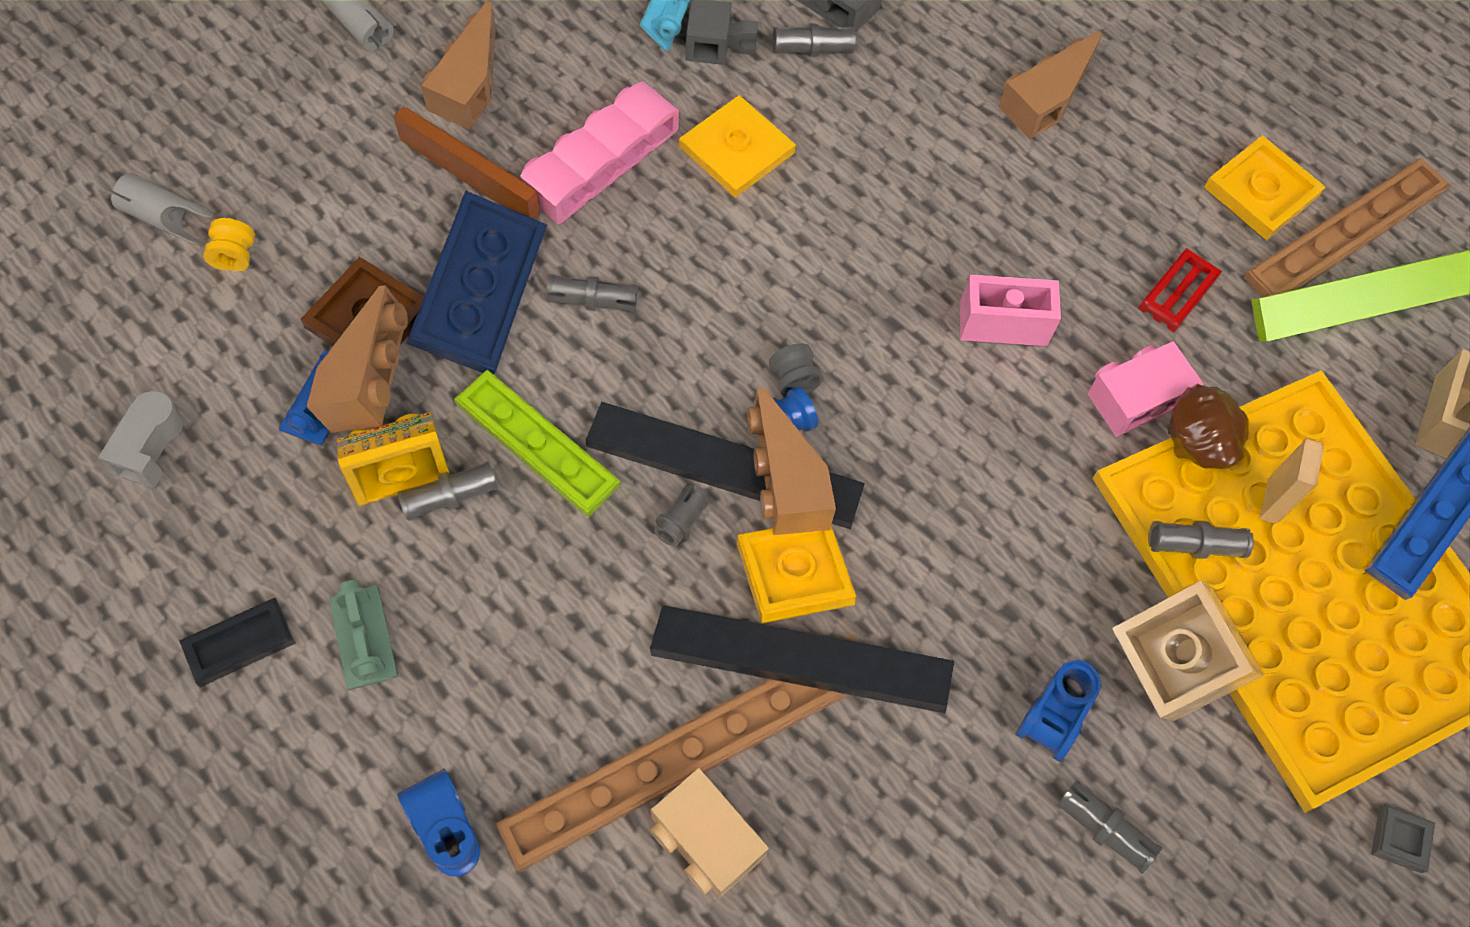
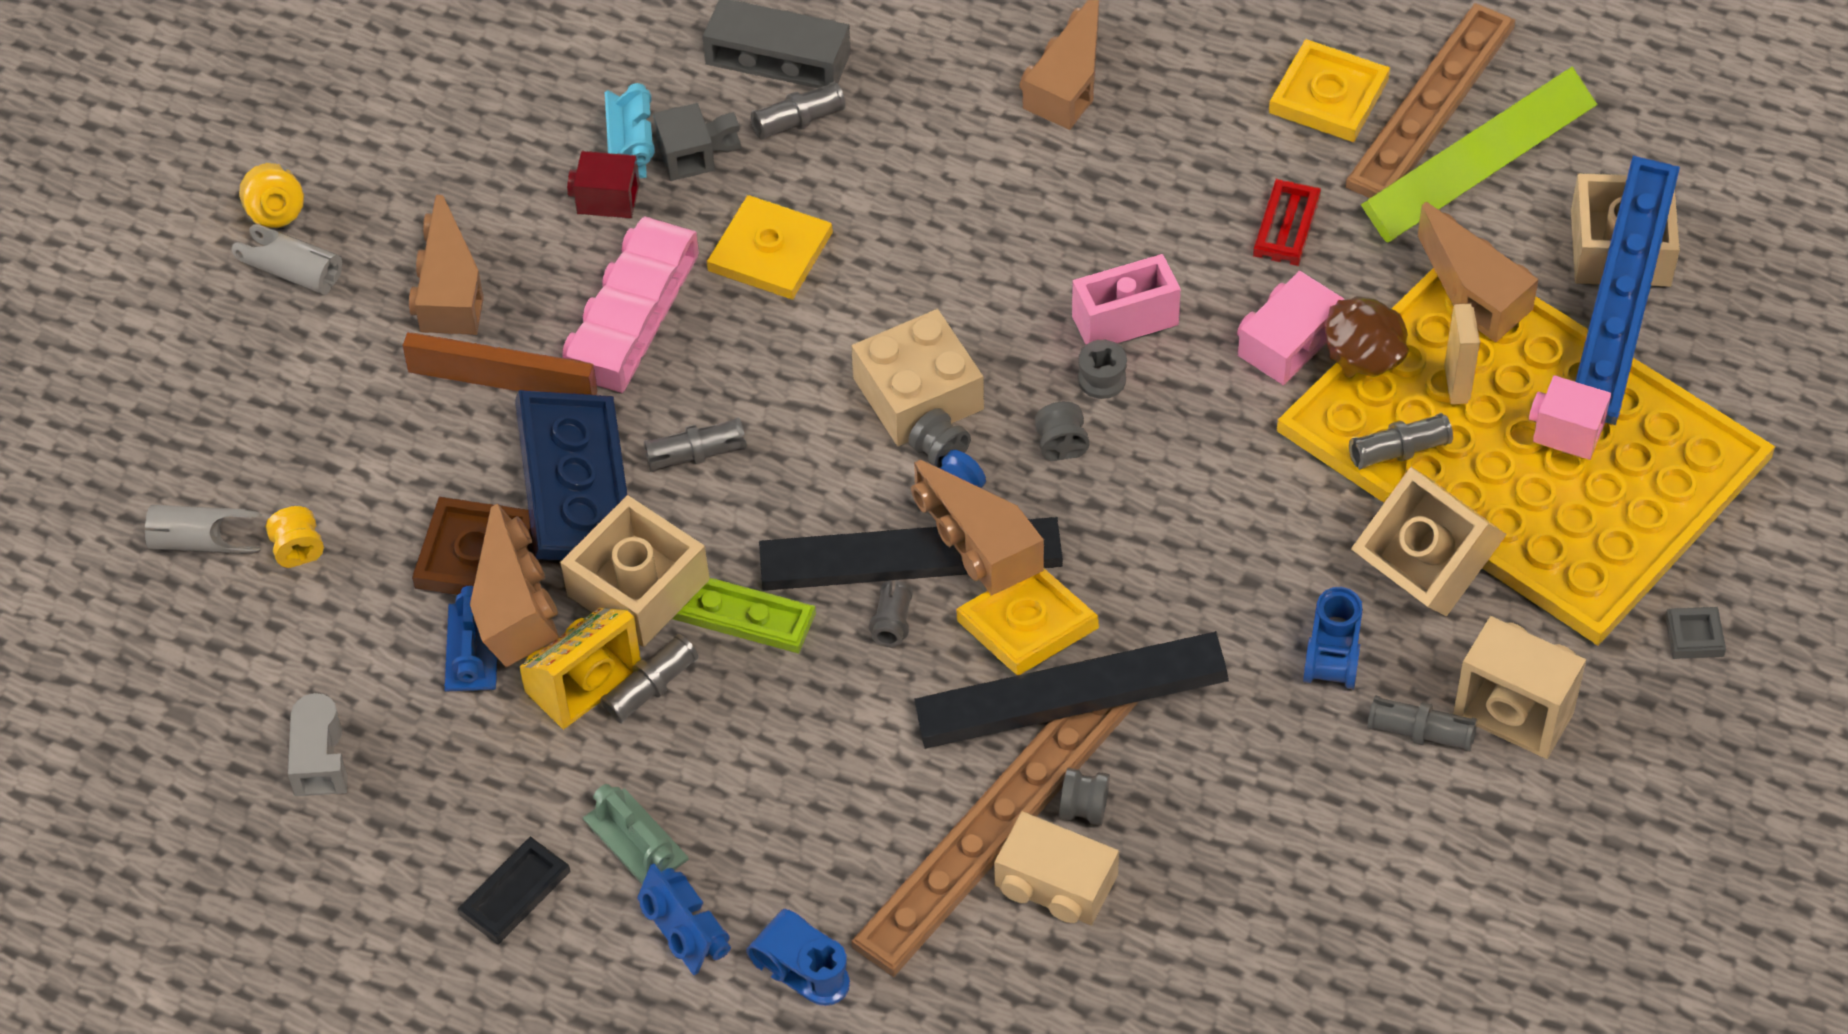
camera: 15 degrees left, 10 degrees down
none -> tan brick [560,495,710,647]
none -> dark red brick [567,151,640,219]
none -> blue hinge [637,864,731,976]
none -> tan brick [851,309,984,447]
none -> dark grey wheel [1035,401,1089,461]
none -> dark grey wheel [1059,767,1110,826]
none -> dark grey wheel [1078,340,1127,399]
none -> medium nougat slope [1418,202,1539,342]
none -> tan brick [1453,616,1587,759]
none -> bright pink brick [1529,375,1611,460]

